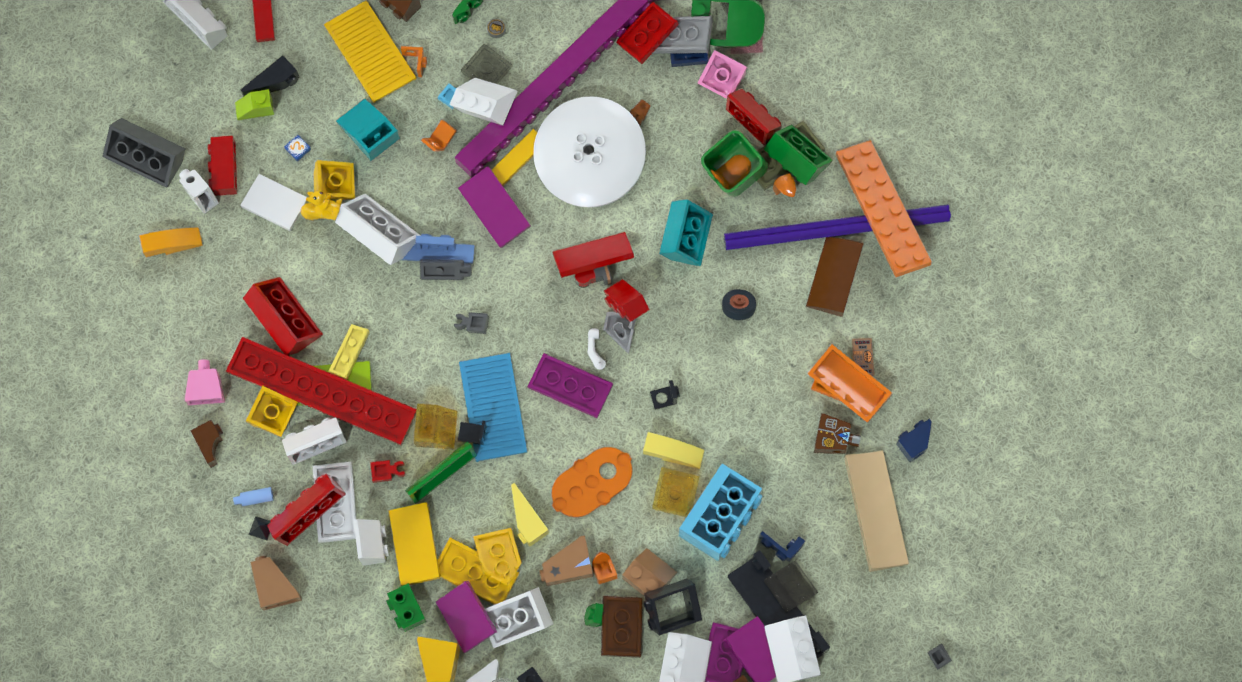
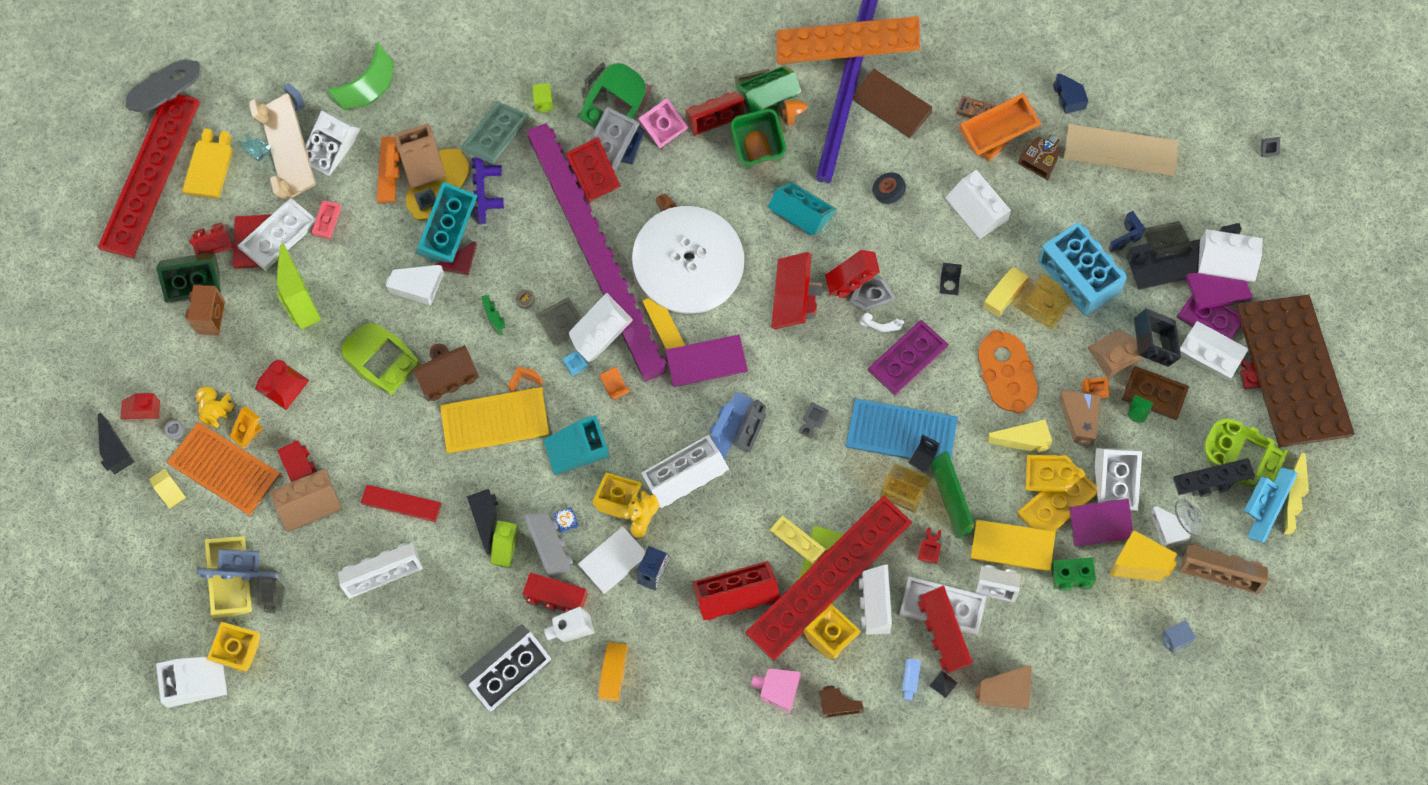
camera: 65 degrees left, 5 degrees down
none -> light grey slope [524,513,573,578]
none -> dark blue torso [637,546,670,591]
none -> white slope [945,170,1011,239]

